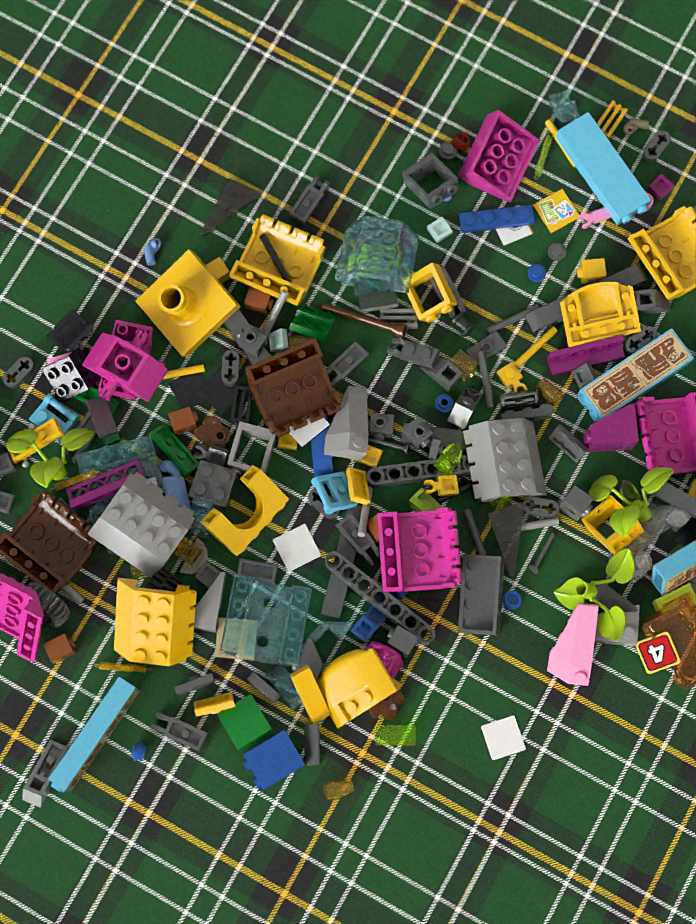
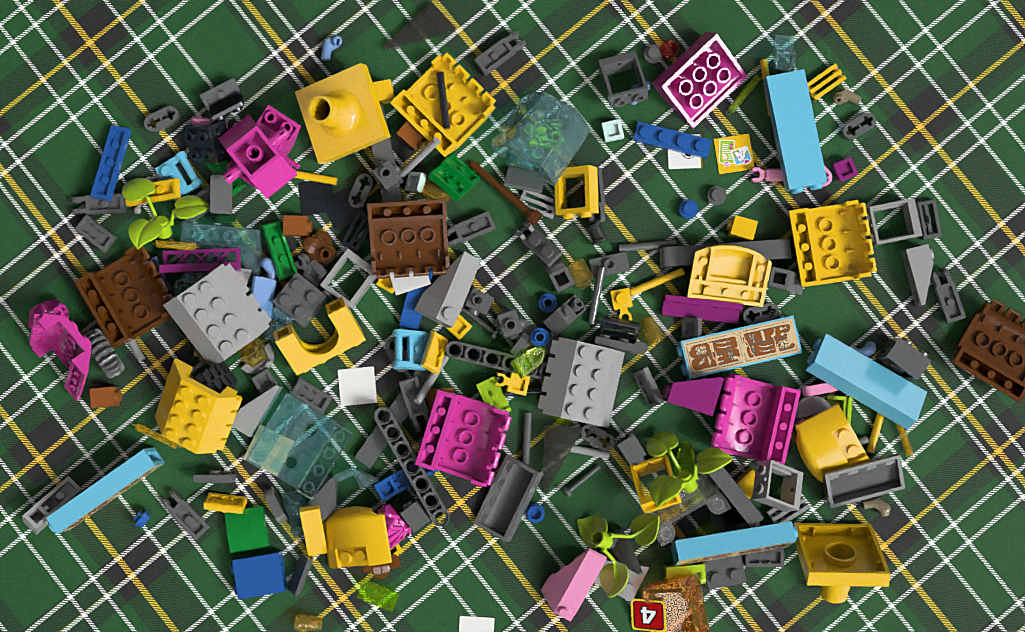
camera: 25 degrees right, 10 degrees up
none -> blue plate [530,328,550,347]

